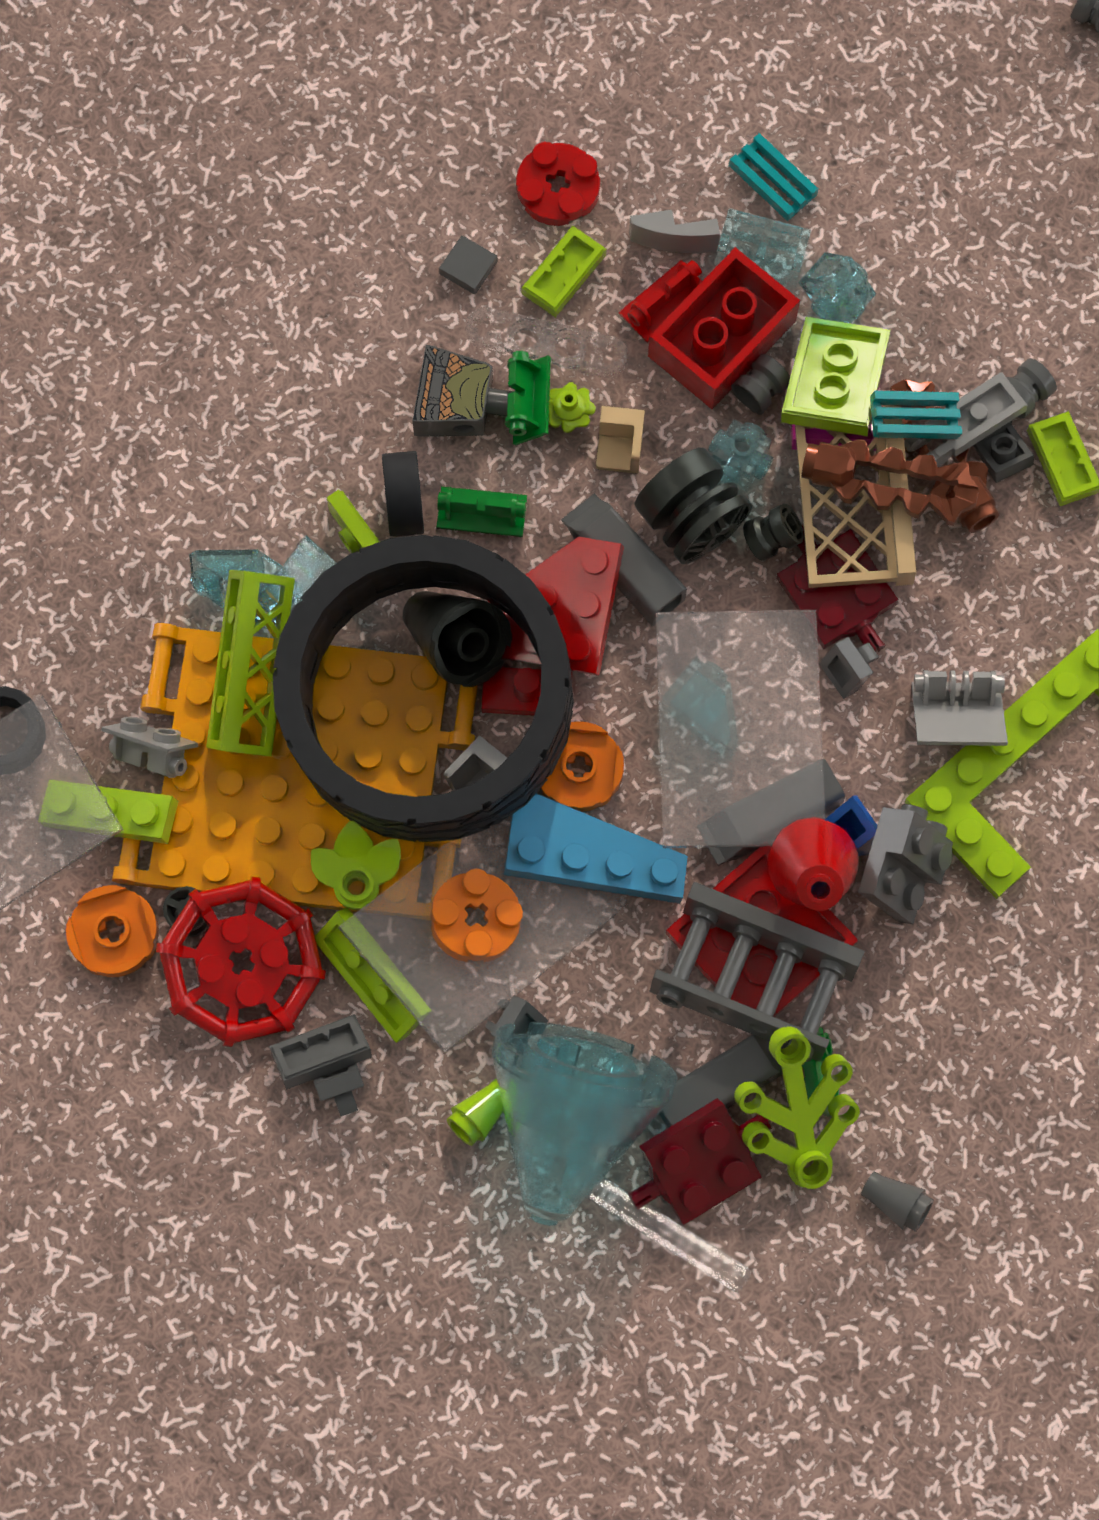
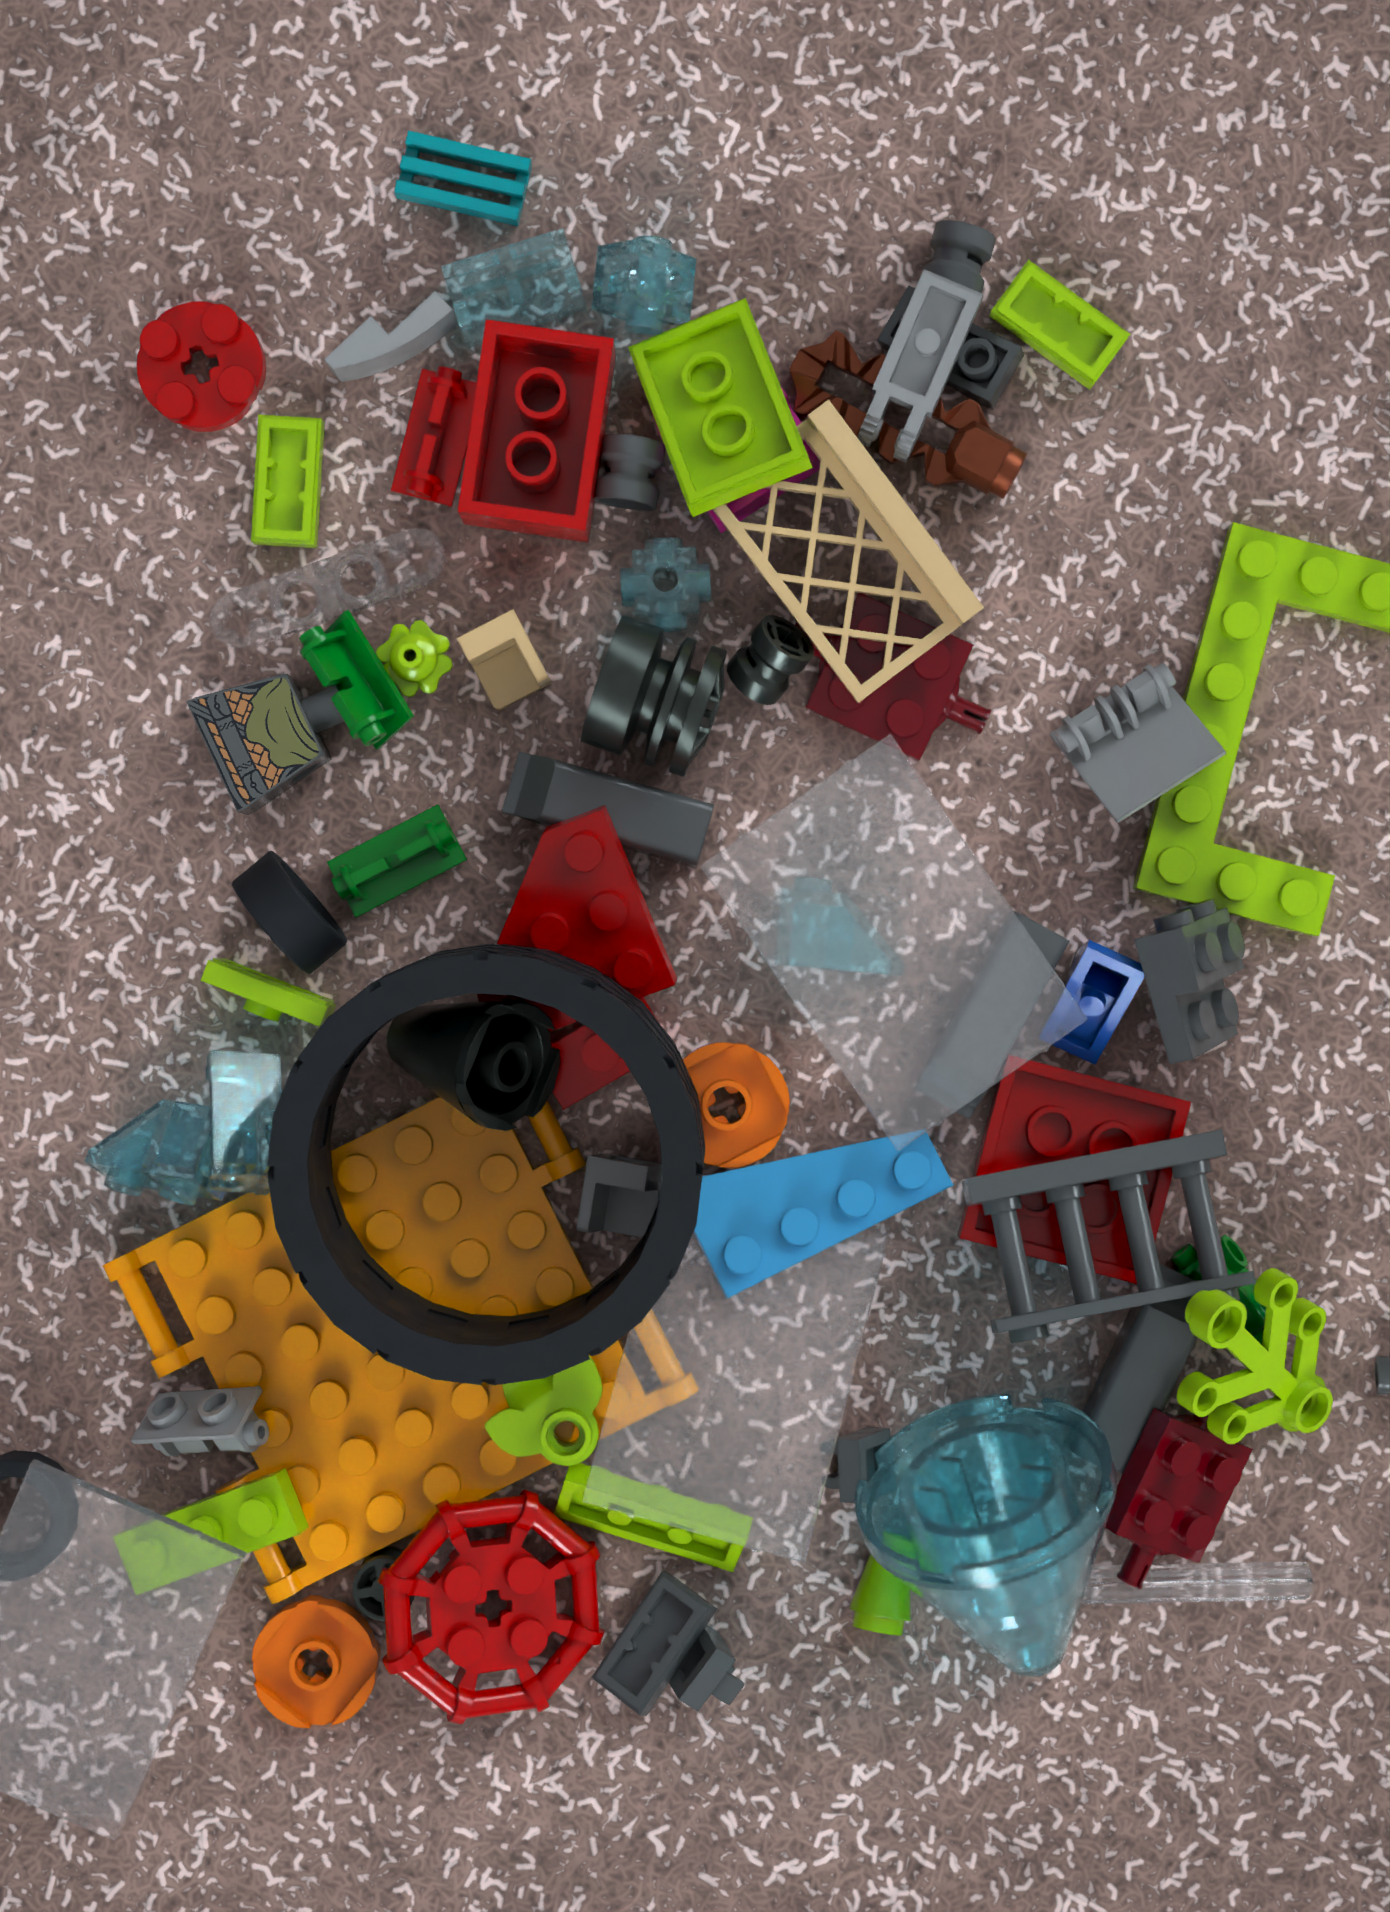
camera: 30 degrees left, 15 degrees up
lime fence [206,570,295,757] -> none
orange plate [430,868,523,962] -> none
dark grey tile [439,235,498,295] -> none
red cone [767,817,859,911] -> none
copper sword [801,439,979,526] -> none
dark grey tile [819,637,879,699] -> none
teal tile [870,390,962,439] -> none

